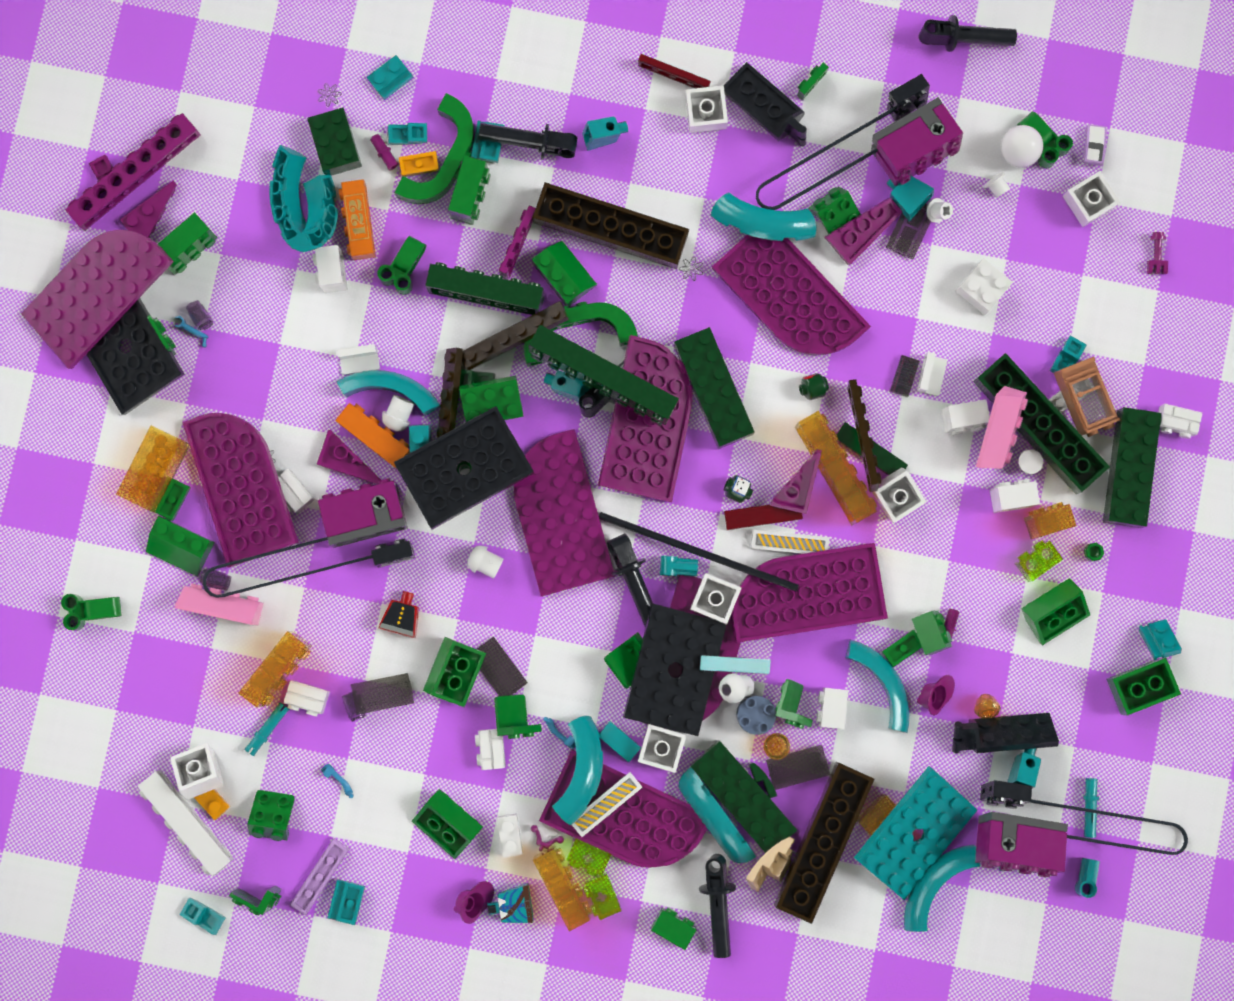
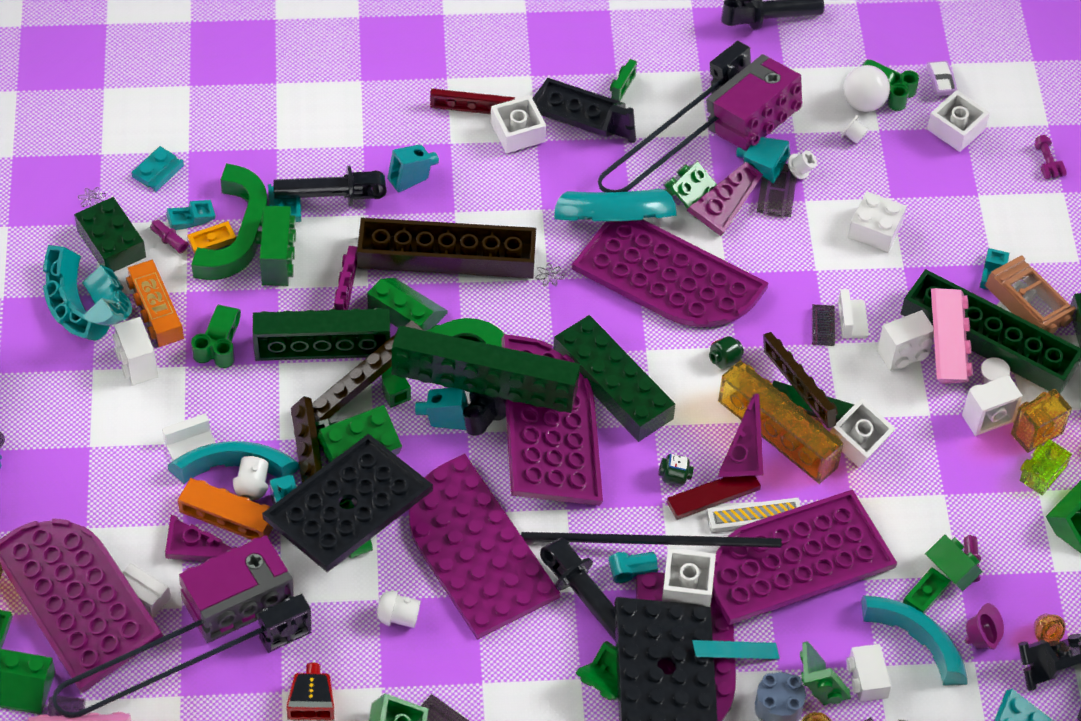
camera: 15 degrees left, 30 degrees down
white piece [719,673,754,703] -> none

